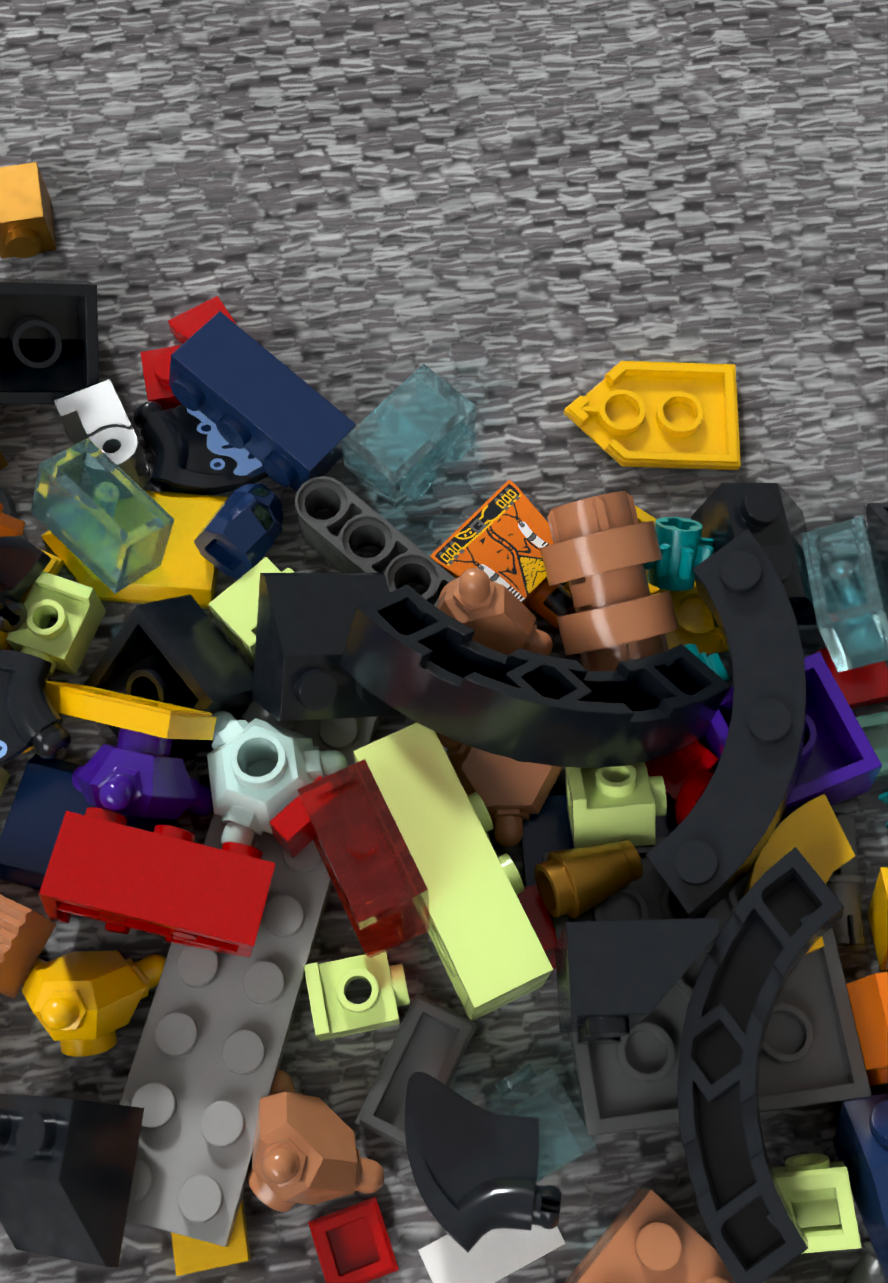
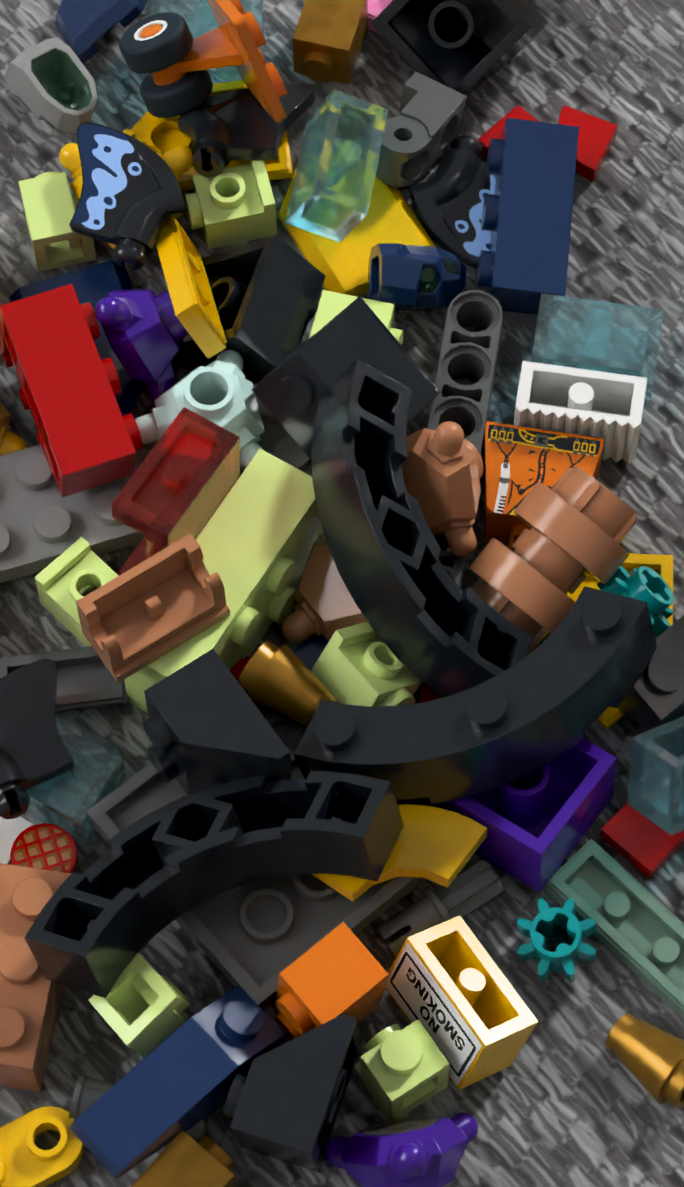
camera: 60 degrees right, 5 degrees down
none -> tile [10,823,79,874]
none -> nougat hinge [76,533,230,683]
none -> white brick [514,361,647,464]

